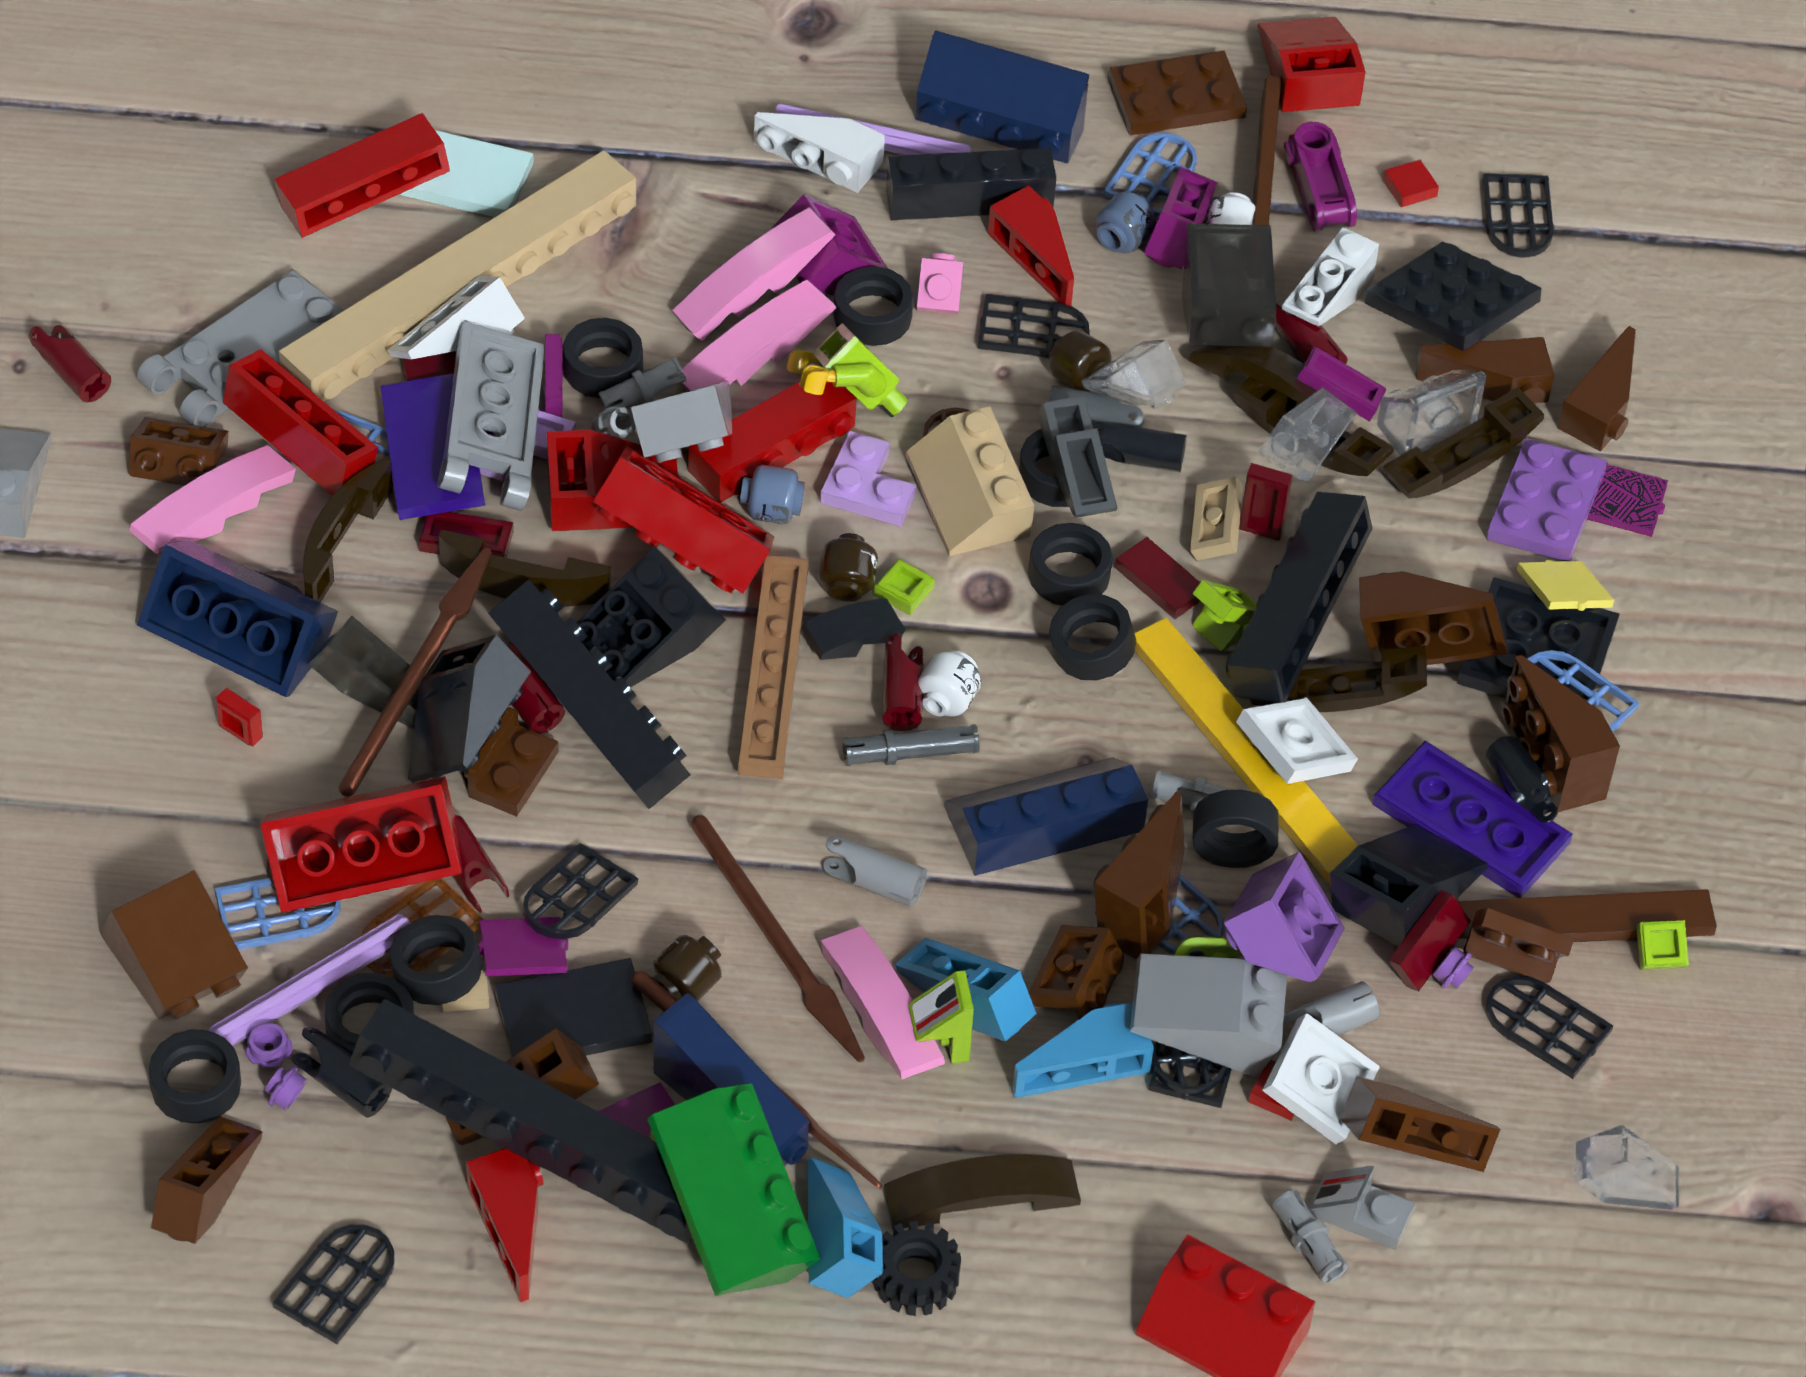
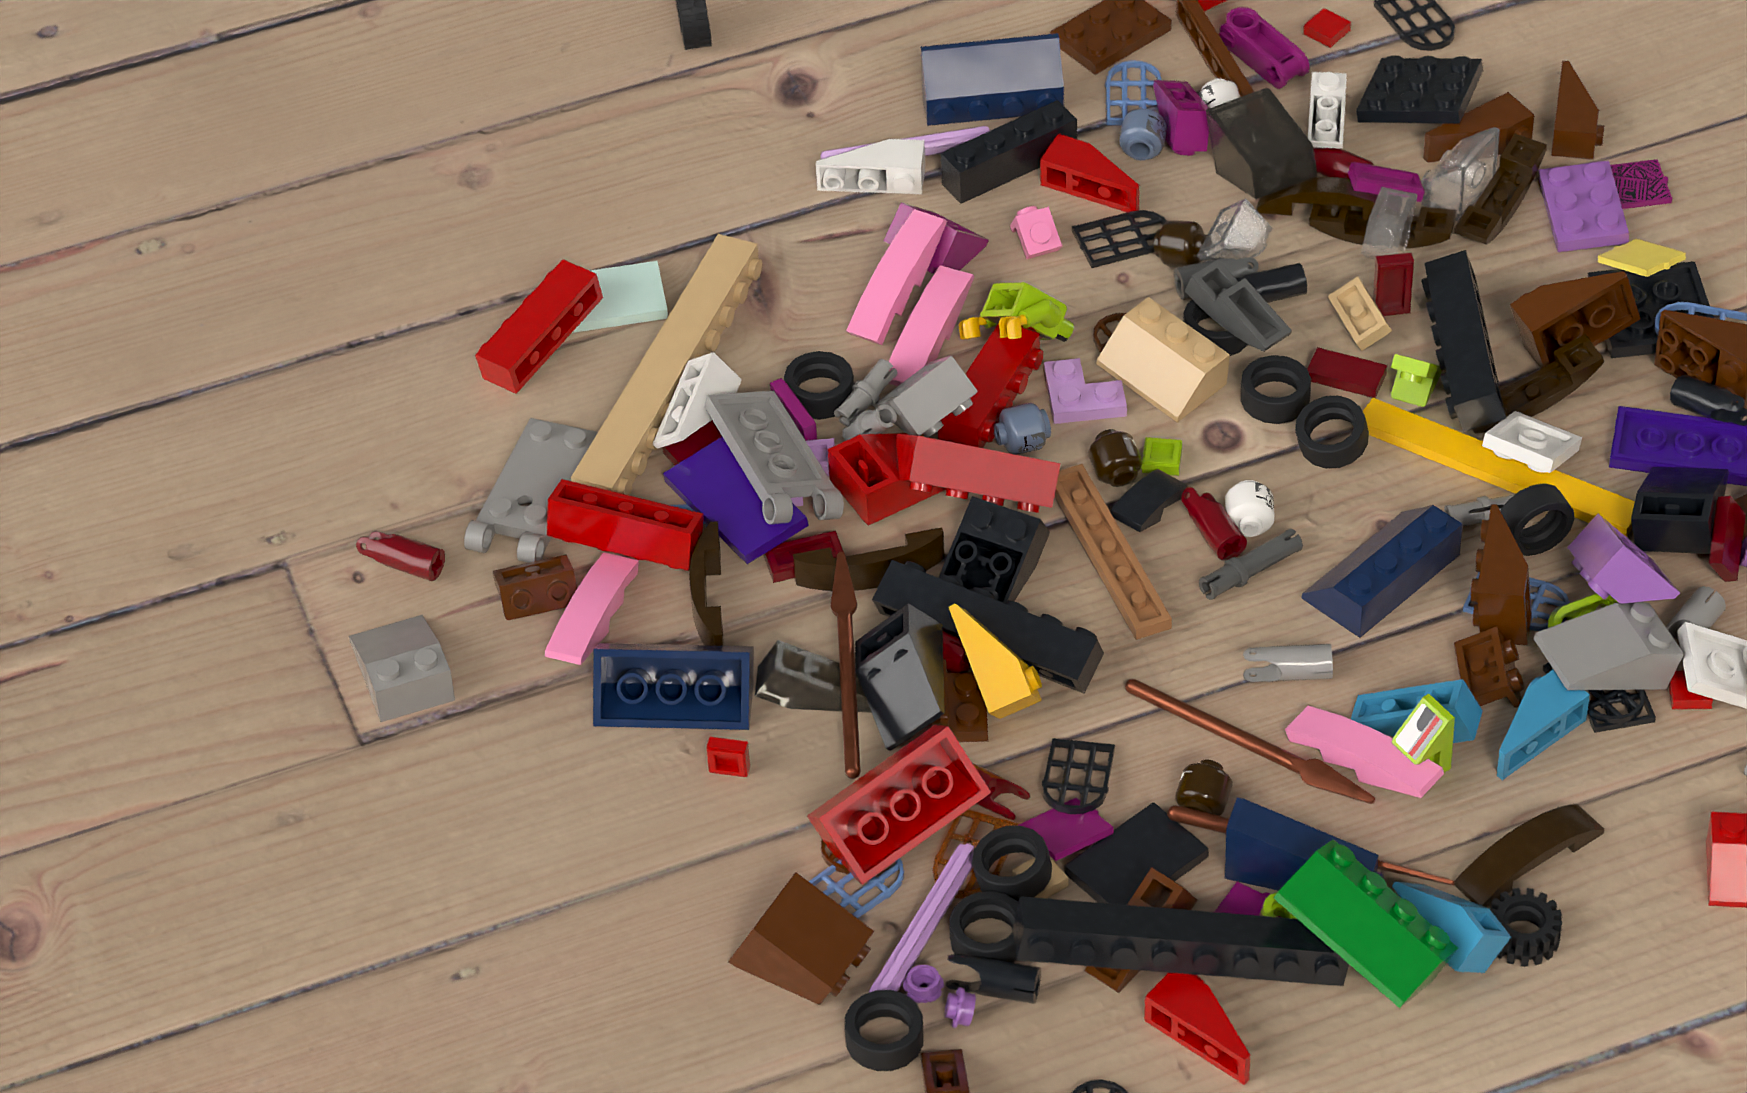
camera: 20 degrees left, 5 degrees down
black tyre [833,266,914,346] -> none
none -> yellow slope [949,604,1042,719]

